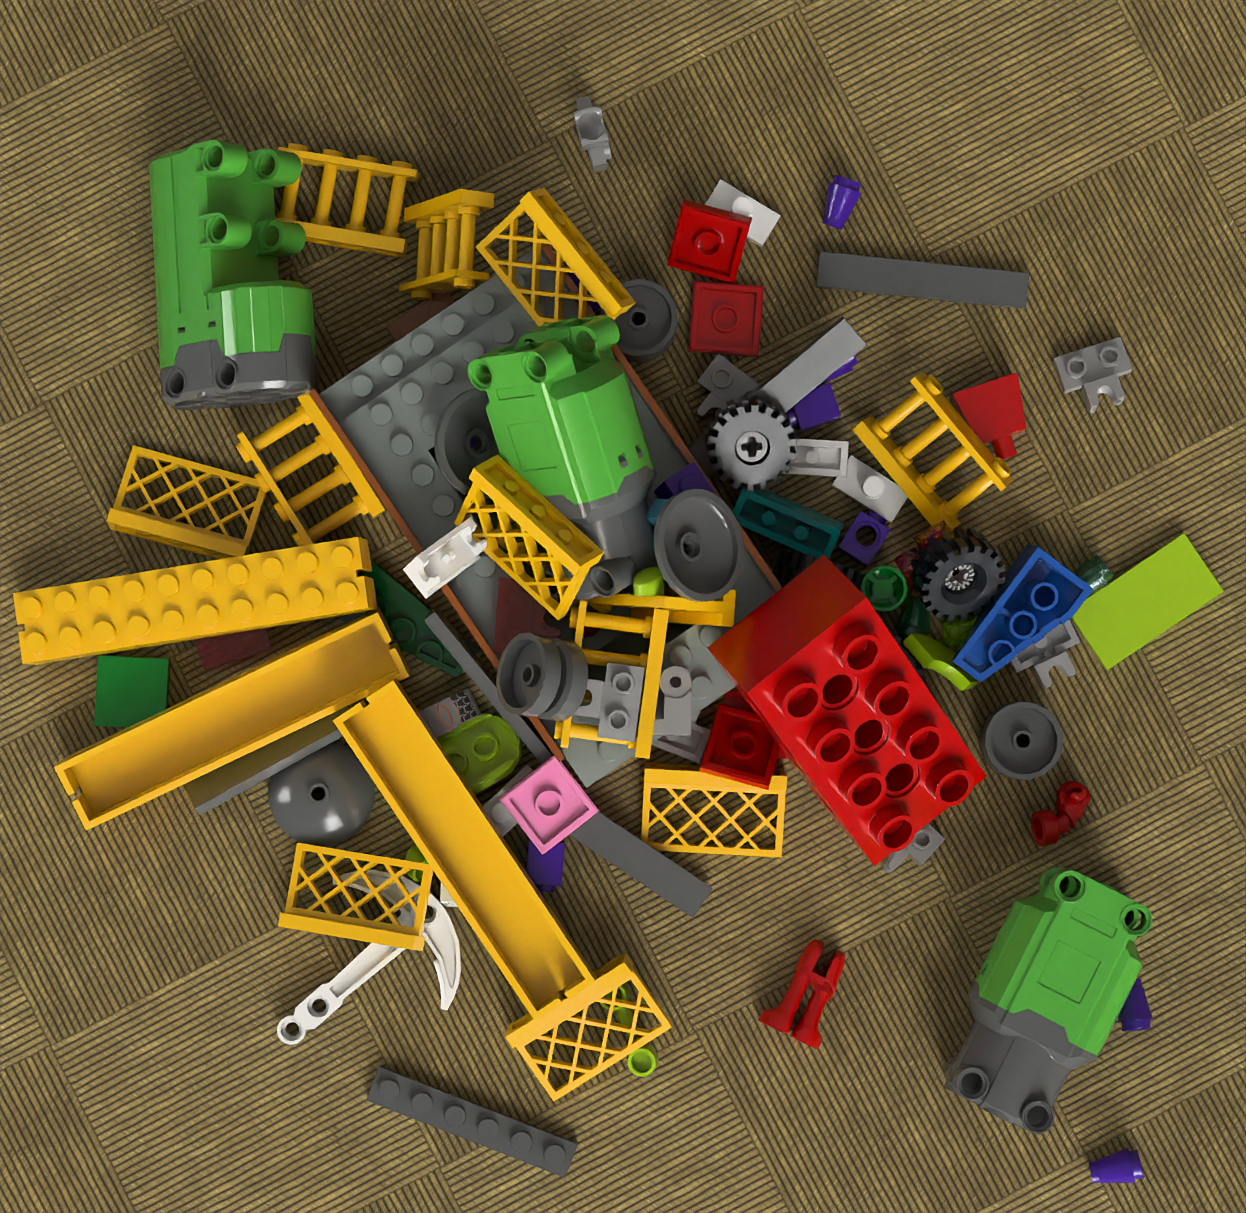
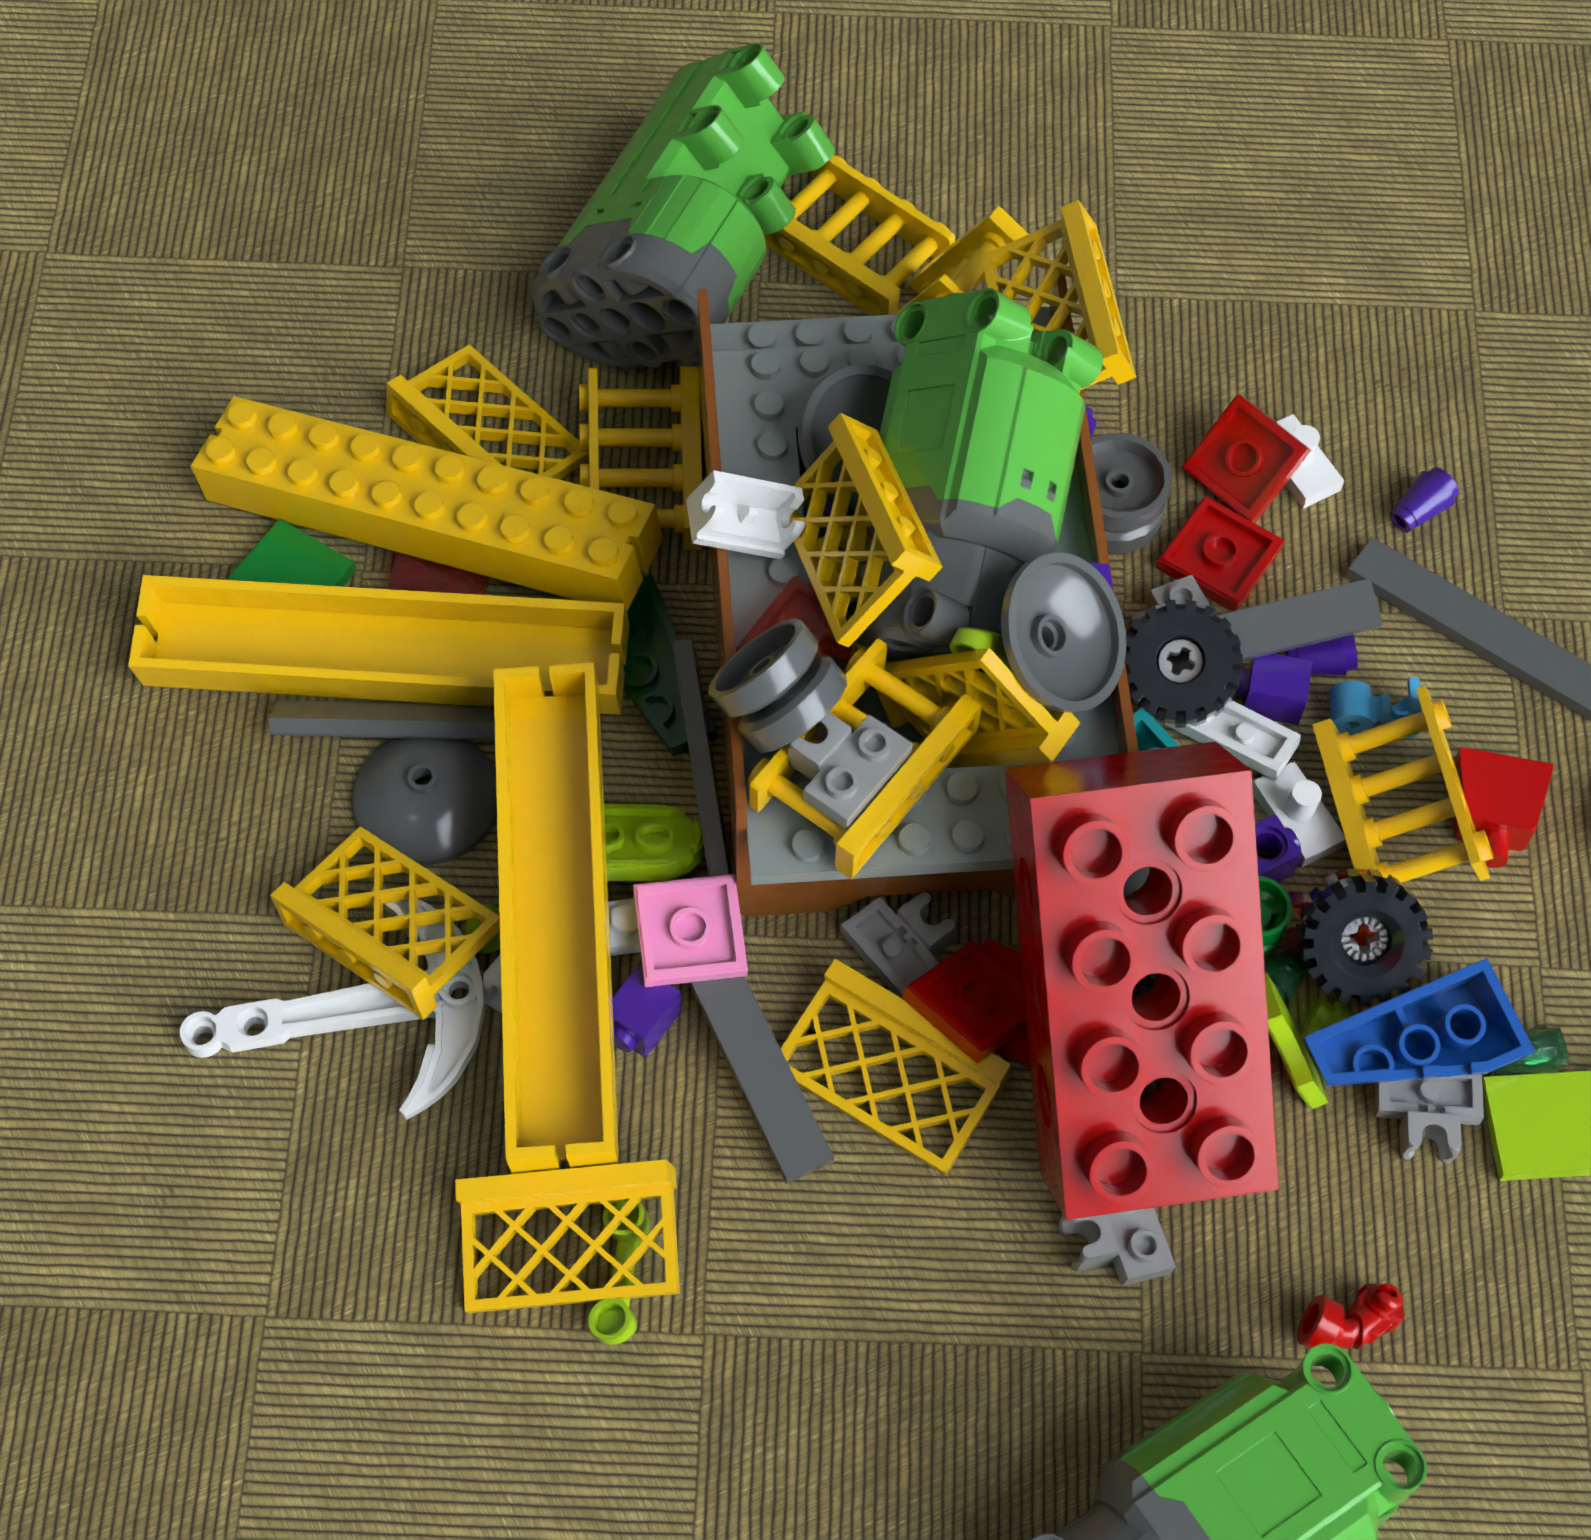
camera: 30 degrees right, 25 degrees down
dark grey plate [366,1066,578,1178] -> none
light grey leg [419,688,482,738] -> none
light grey plate [573,95,612,173] -> none
light grey leg [653,666,692,736] -> none
red piece [758,939,845,1050] -> none
dark grey wheel [979,702,1063,780] -> none
none -> dark azure leg [1329,677,1421,739]

